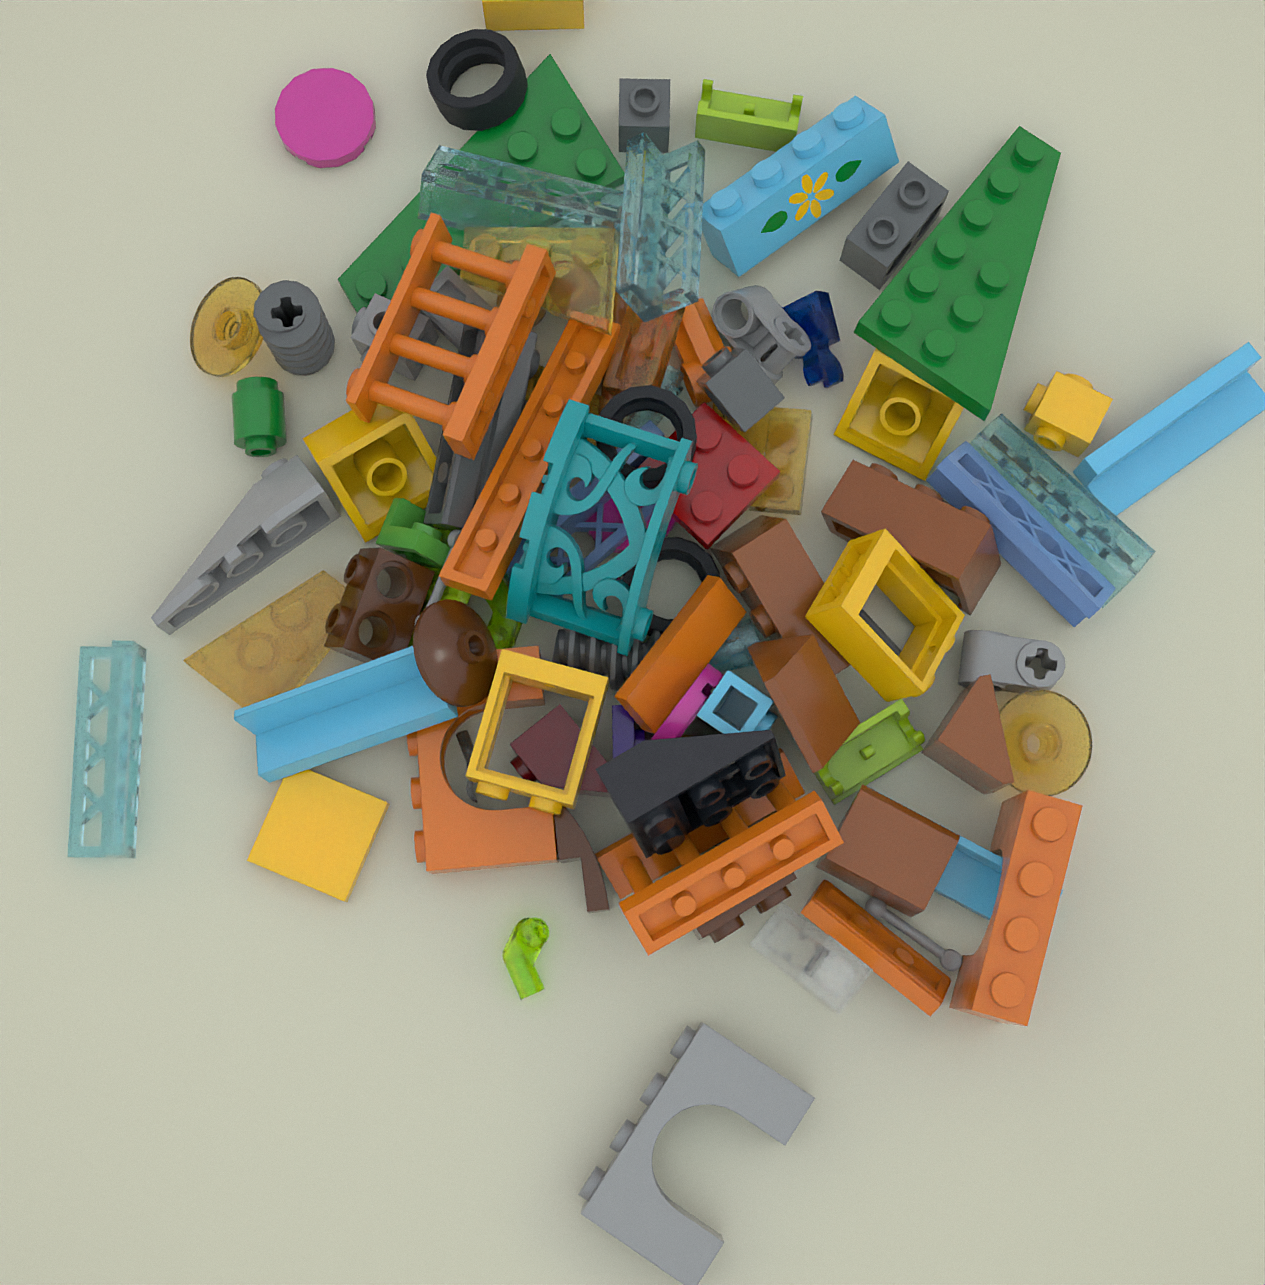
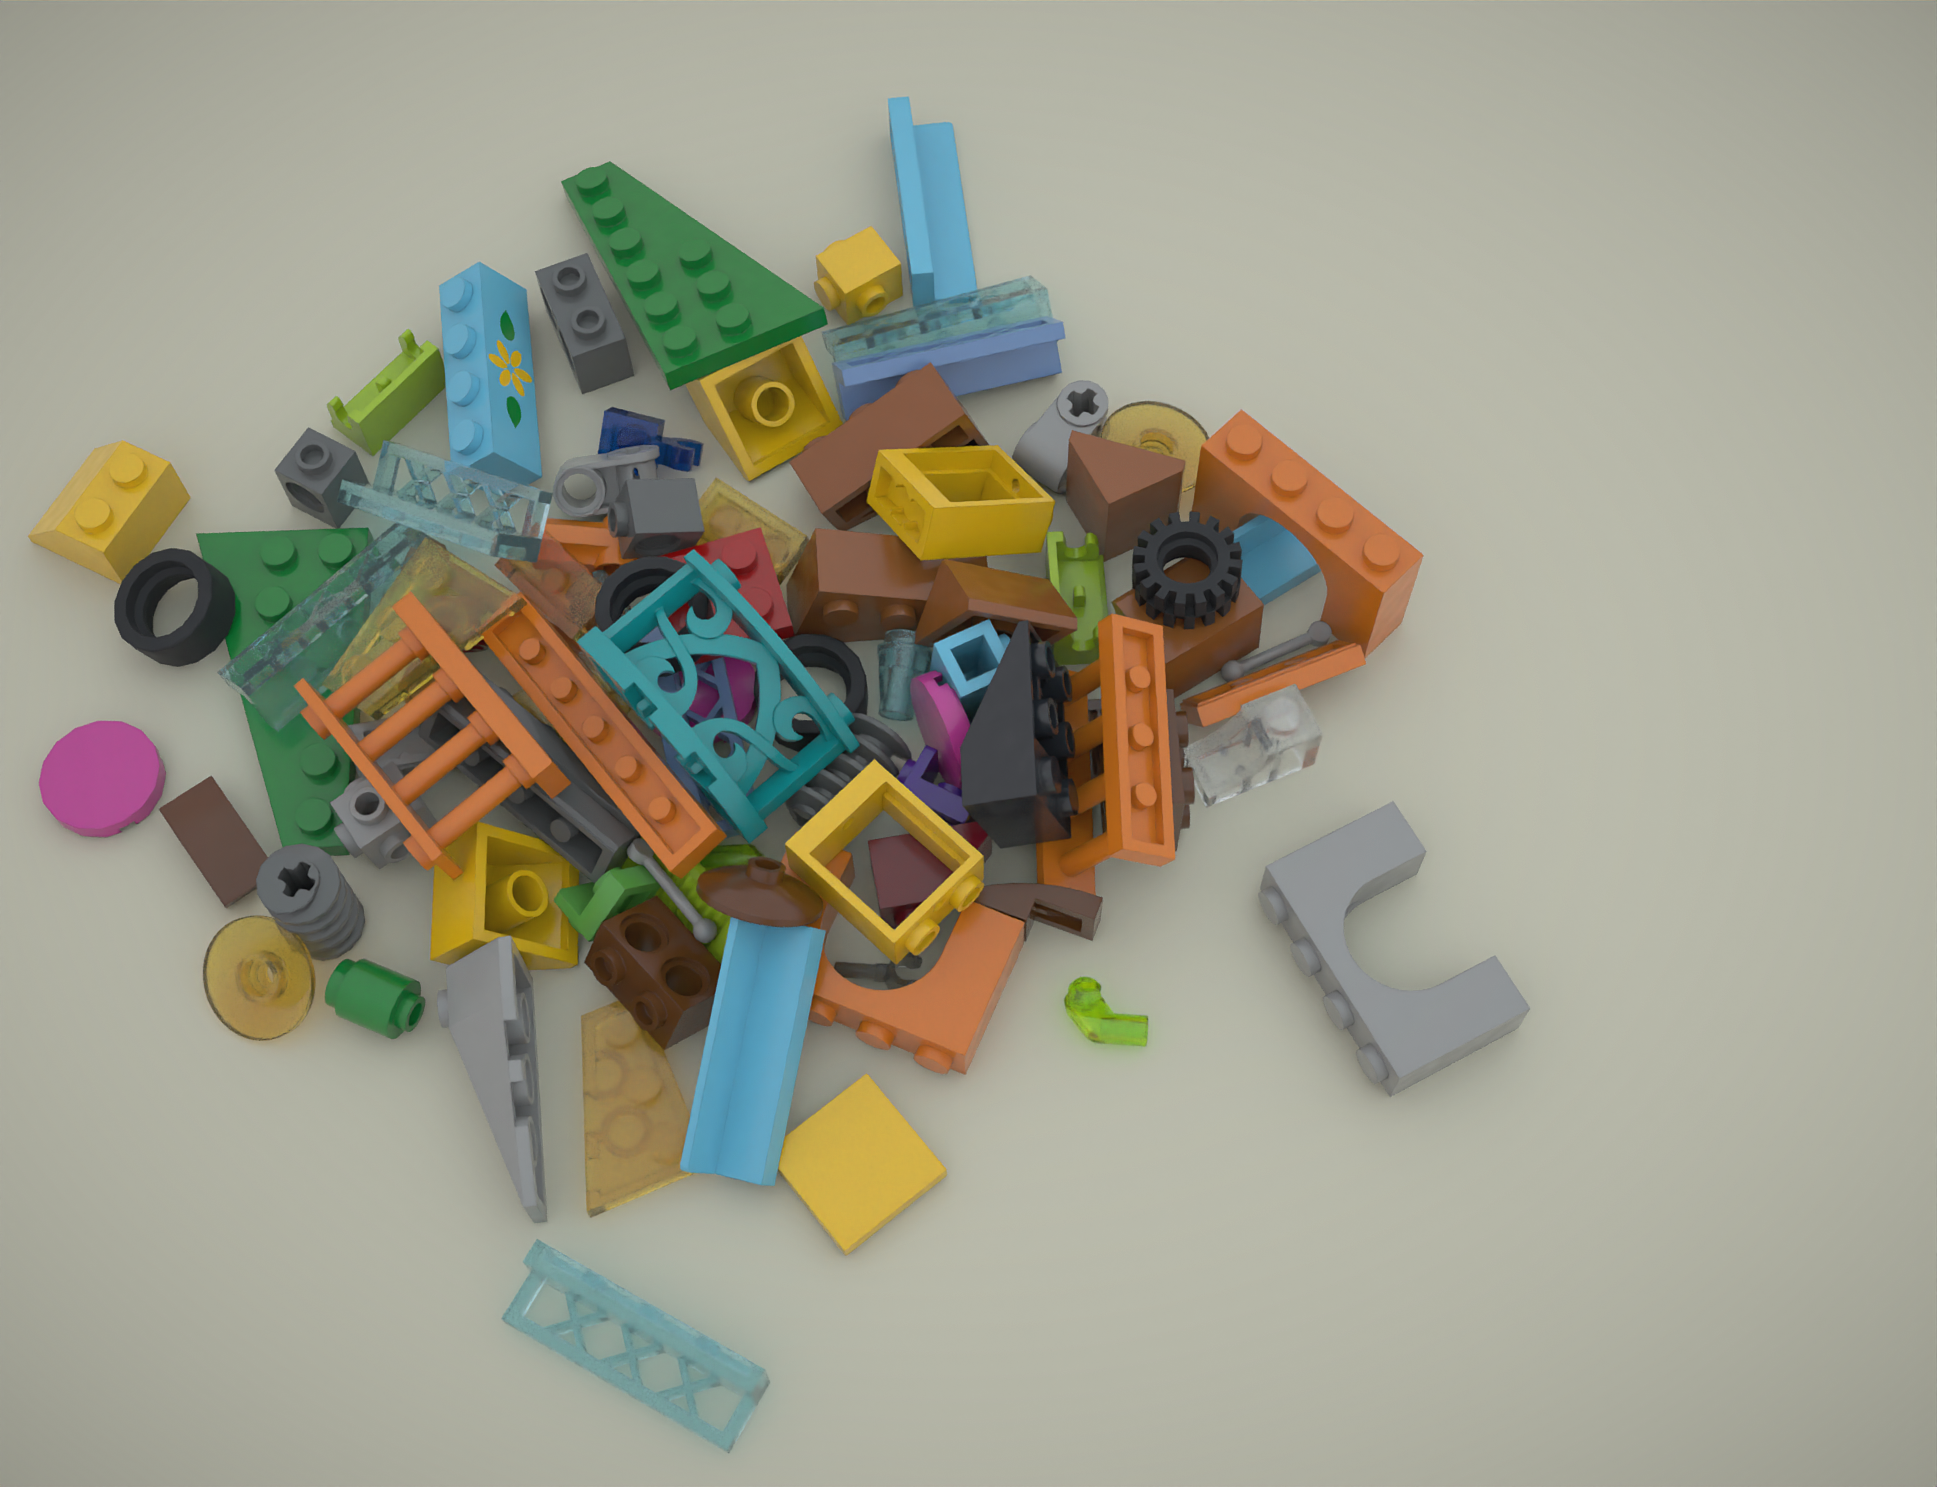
camera: 60 degrees left, 15 degrees down
orange tile [614,575,747,734] -> none
none -> reddish brown slope [159,775,268,908]
none -> black tyre [1132,511,1243,629]

